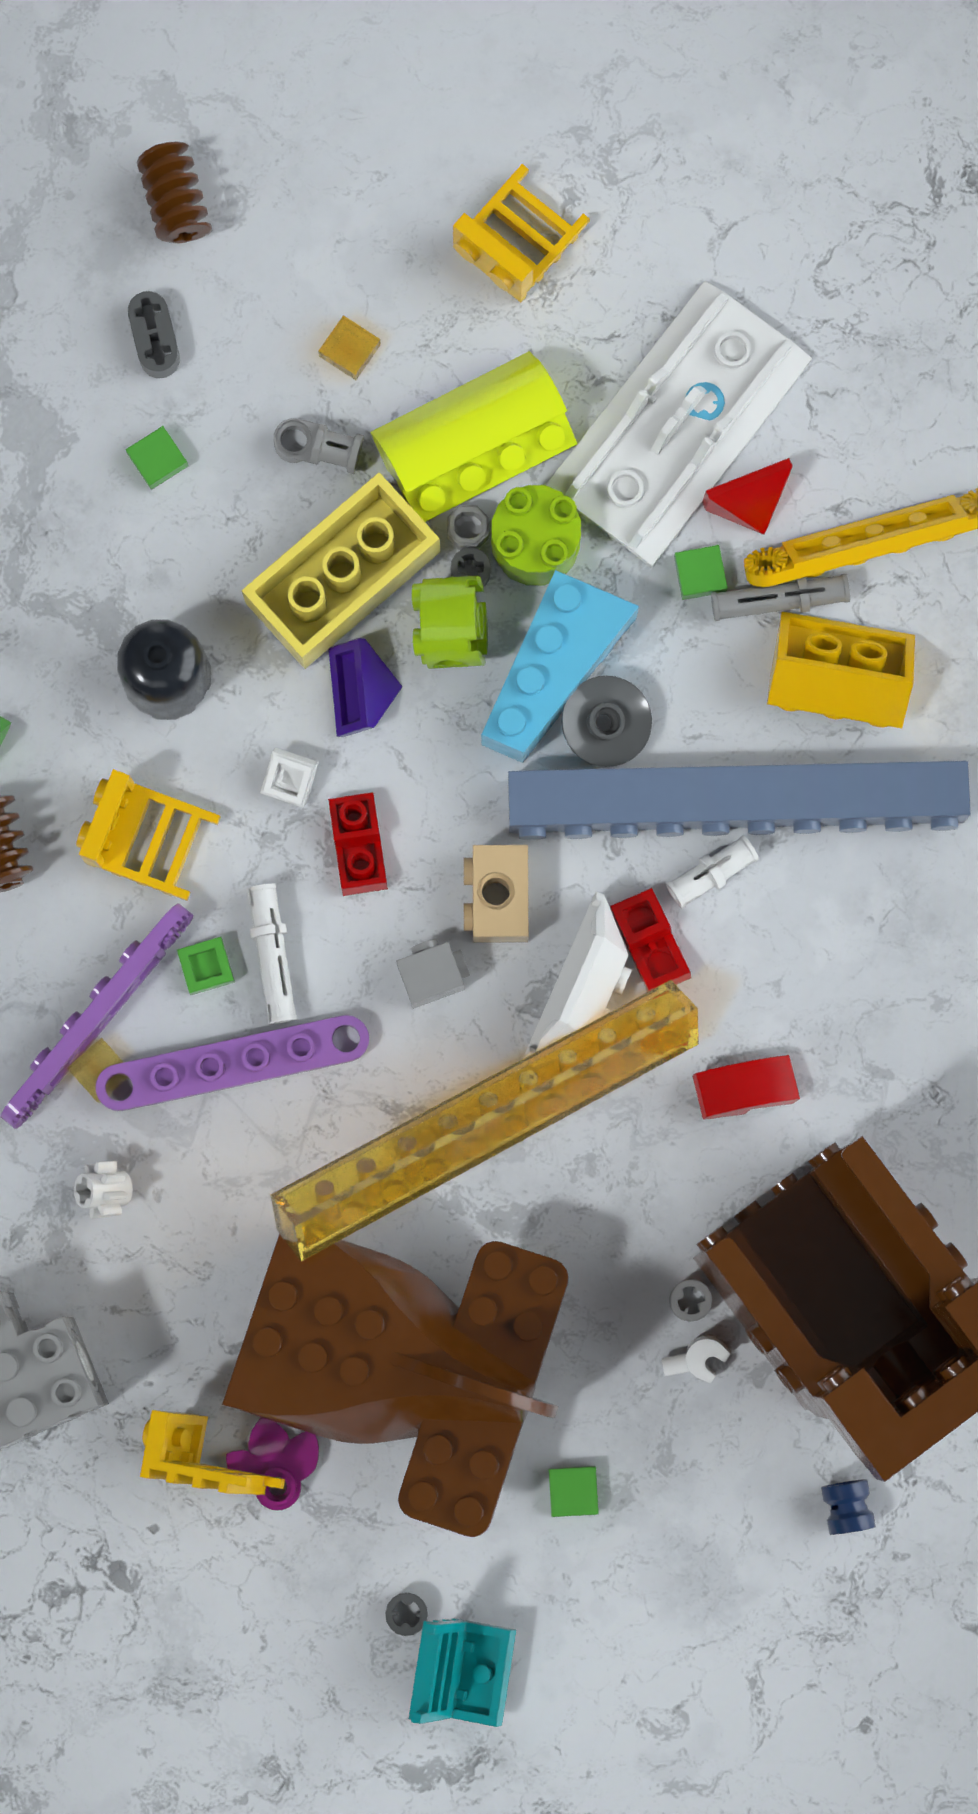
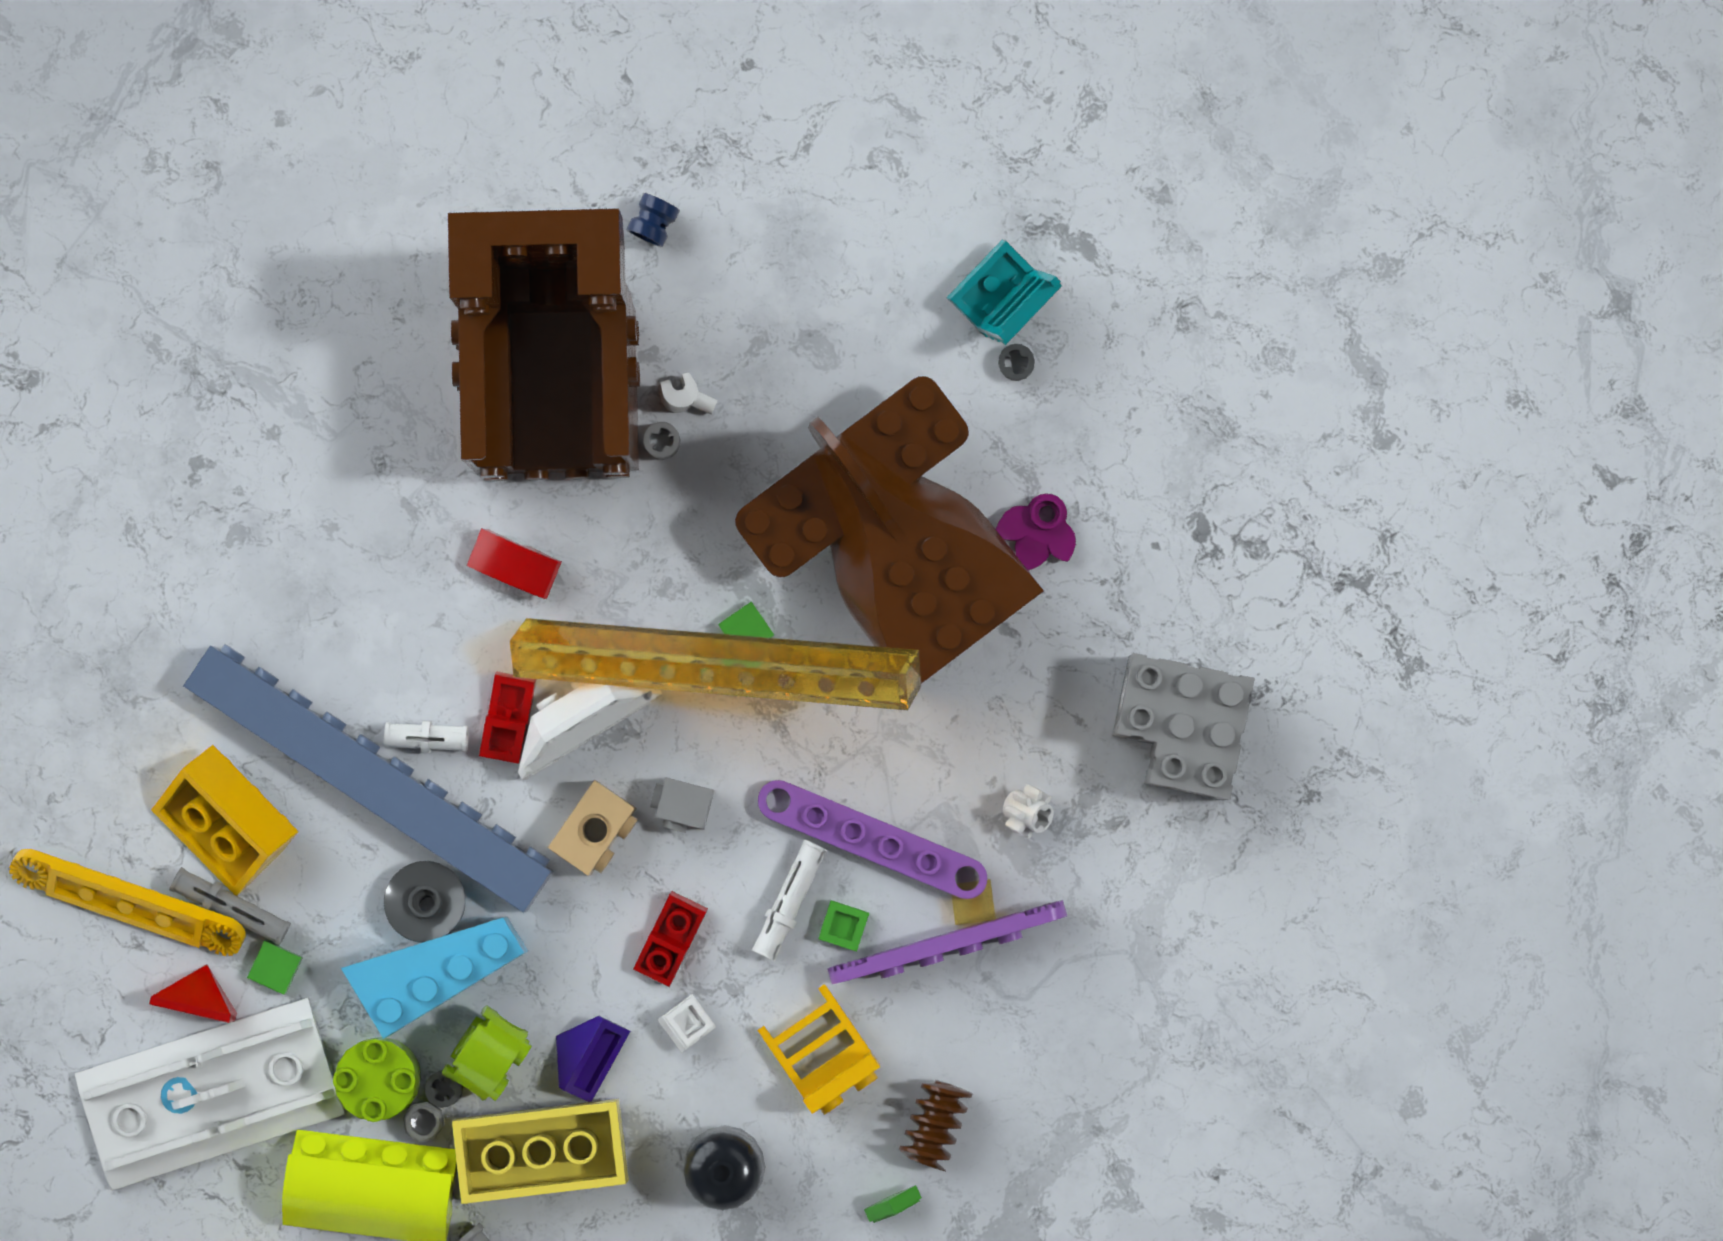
camera: 140 degrees left, 5 degrees up
yellow plate [140,1410,285,1495] -> none
bright green tile [549,1466,599,1517] -> none
none -> bright green tile [718,601,775,659]

